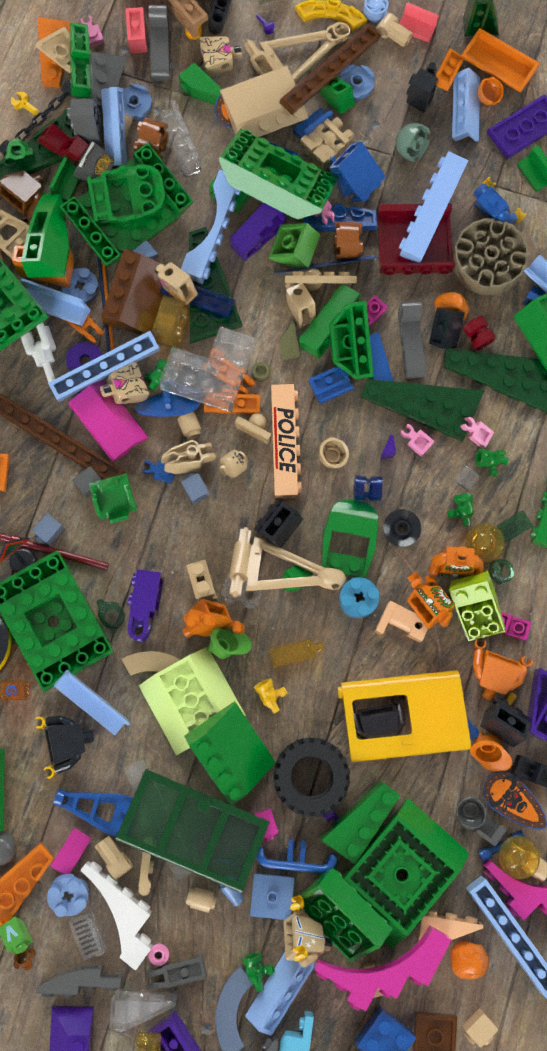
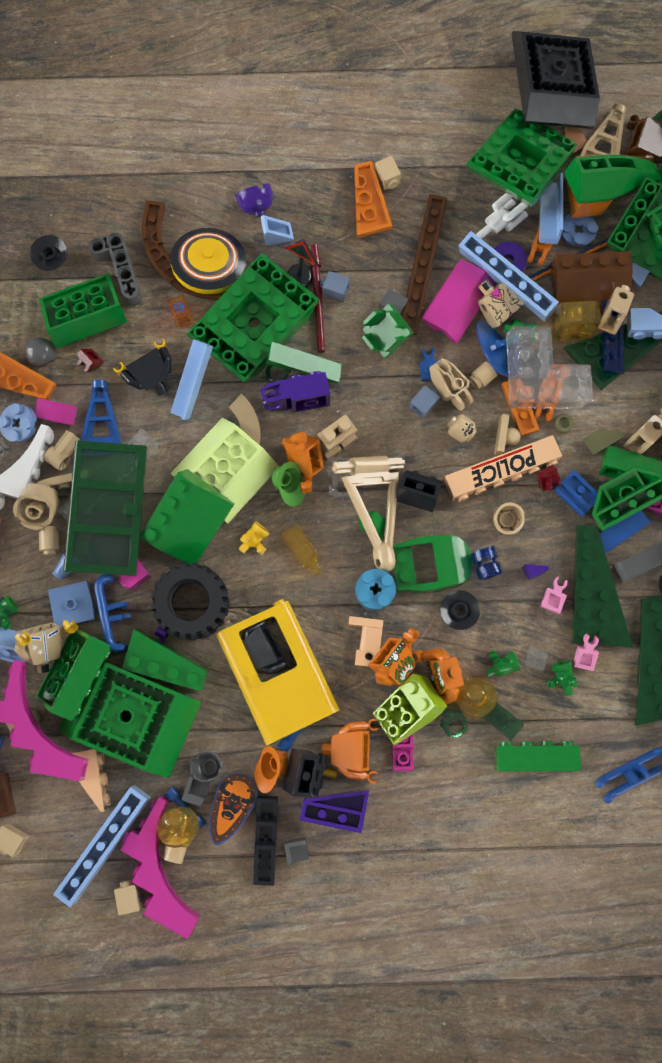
camera: 75 degrees right, 0 degrees up
orange hair [451,941,489,979] -> none
none -> tan brick [13,483,60,530]
none -> dark red tile [76,349,104,372]
none -> slope [266,342,342,383]
none -> dark red tile [536,465,561,492]

